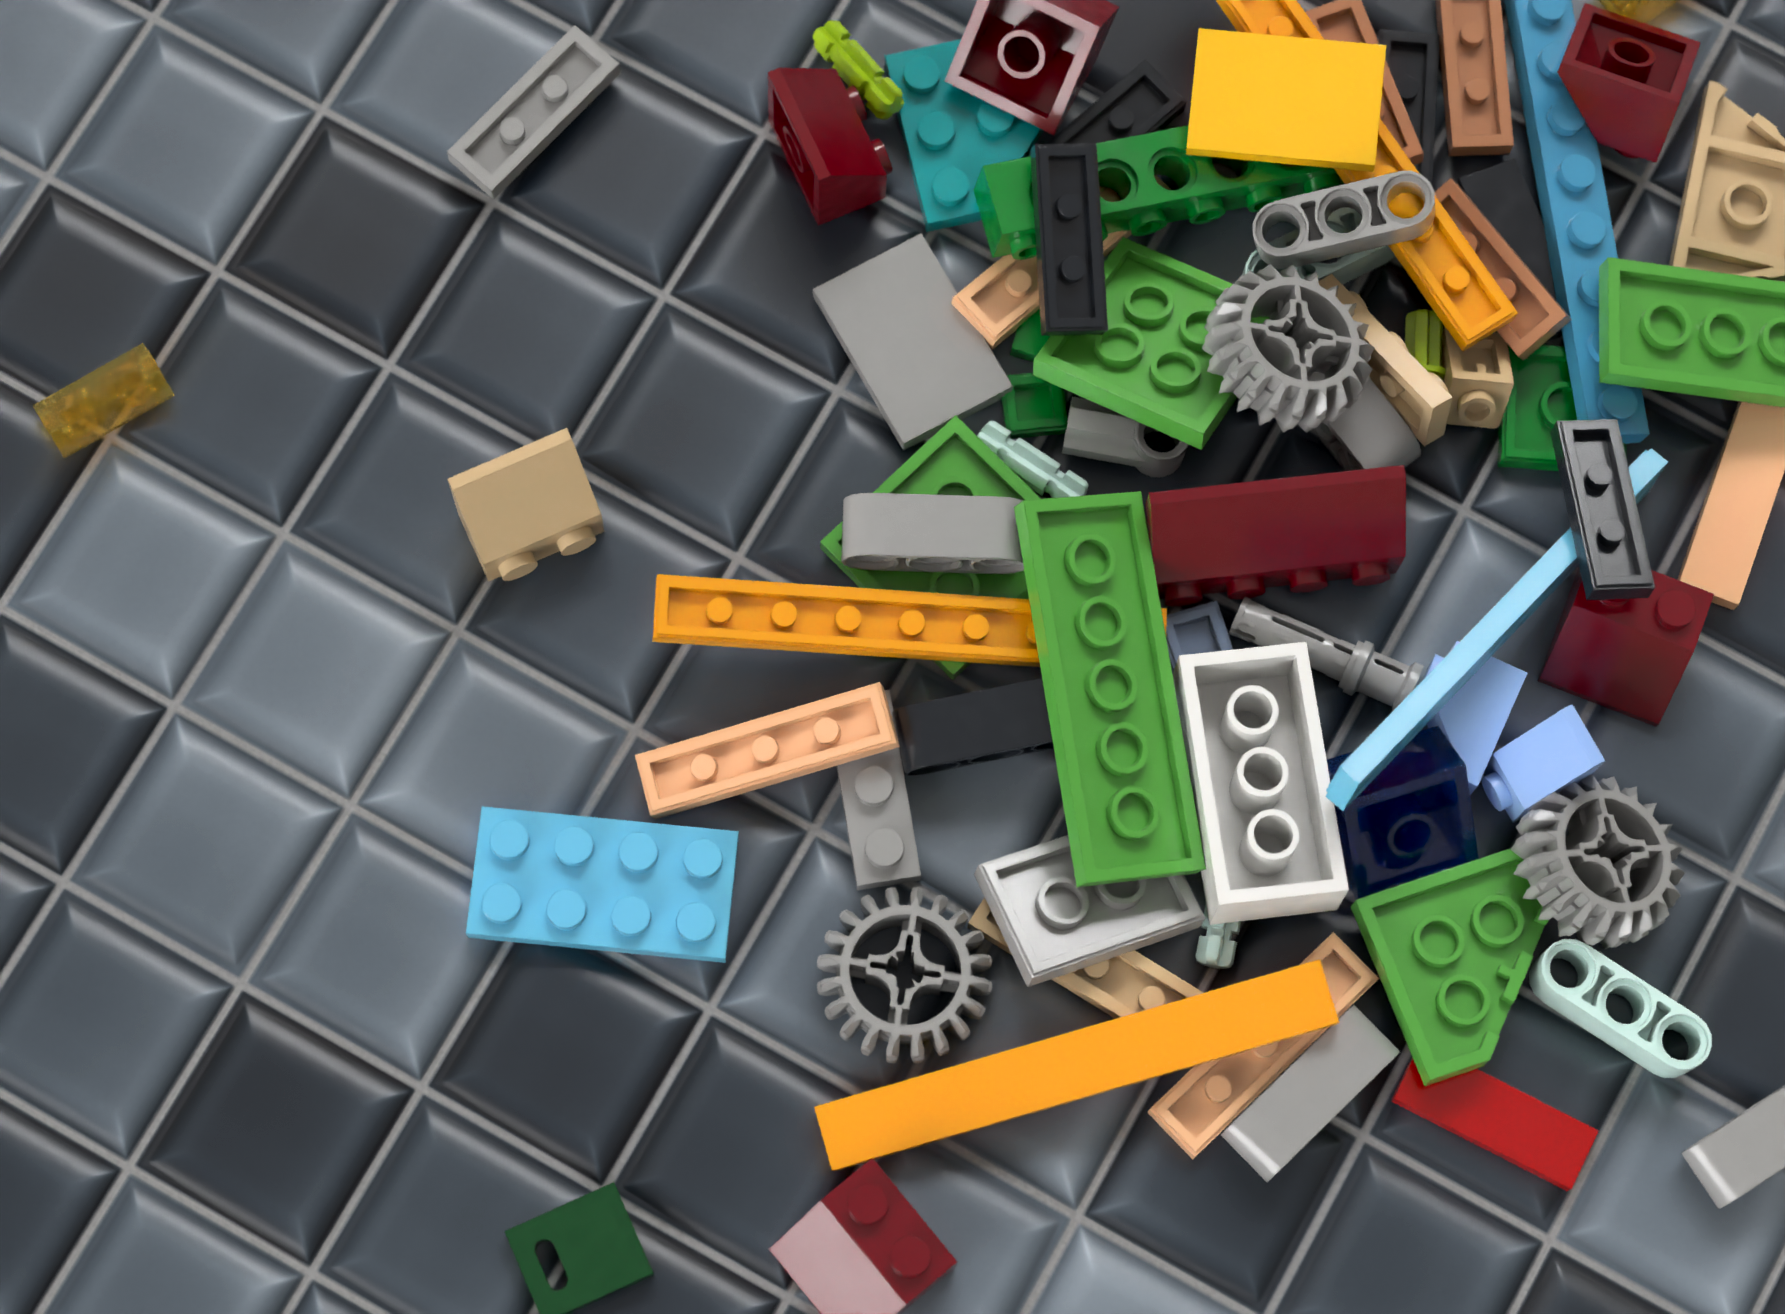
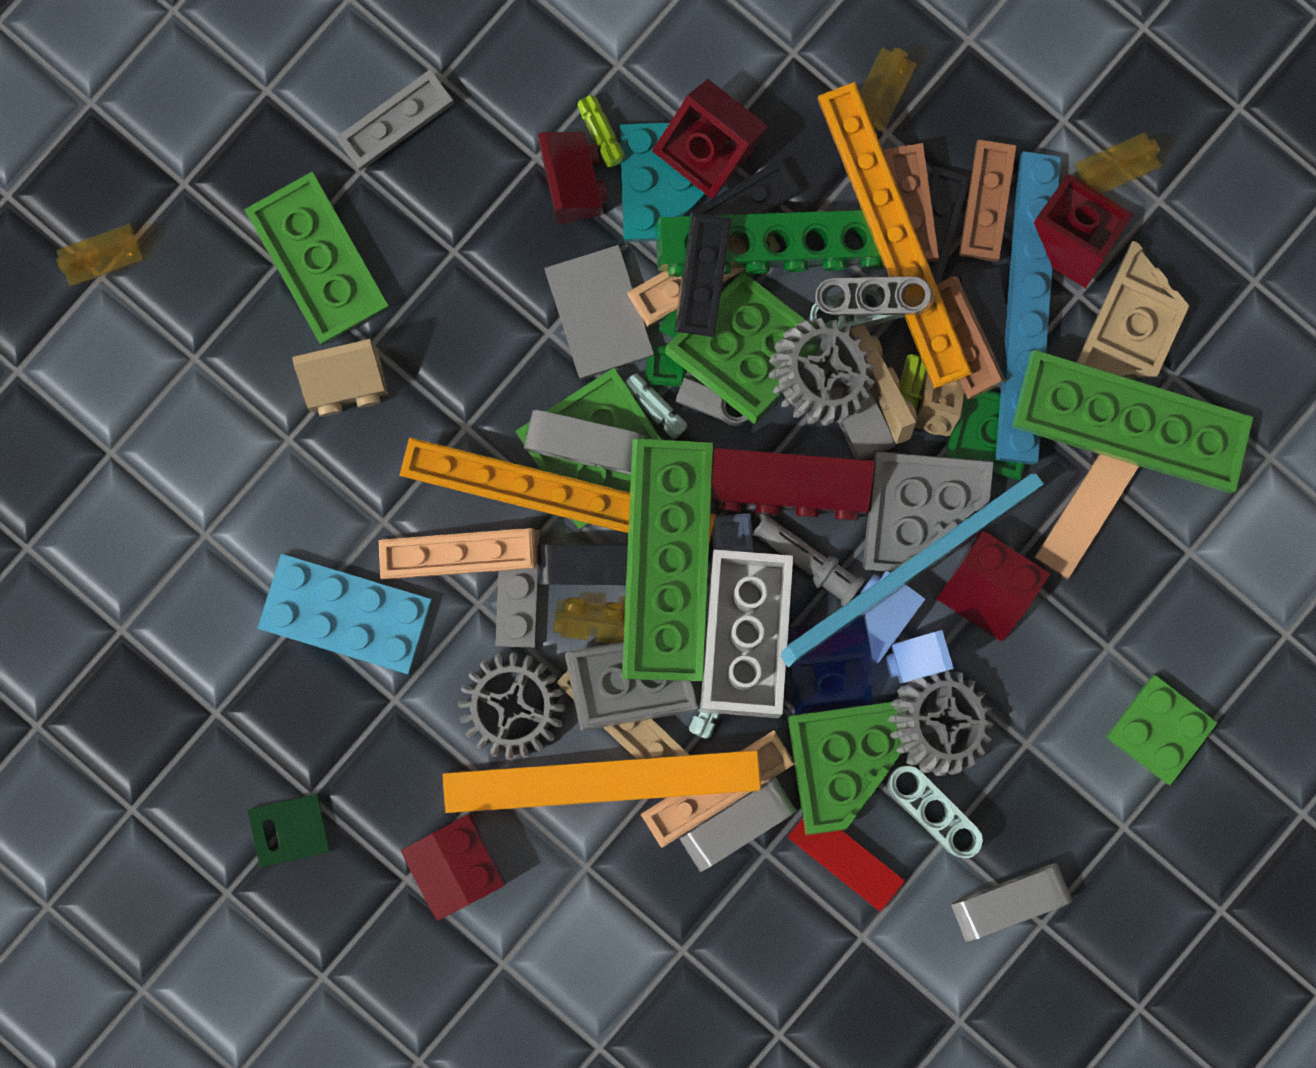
camera: 15 degrees right, 10 degrees up
yellow tile [1186,28,1386,172] -> none
tile [1550,419,1655,600] -> none
none -> bright green plate [244,172,390,346]
none -> clear yellow hinge [553,597,625,644]
none -> light grey plate [863,451,993,572]

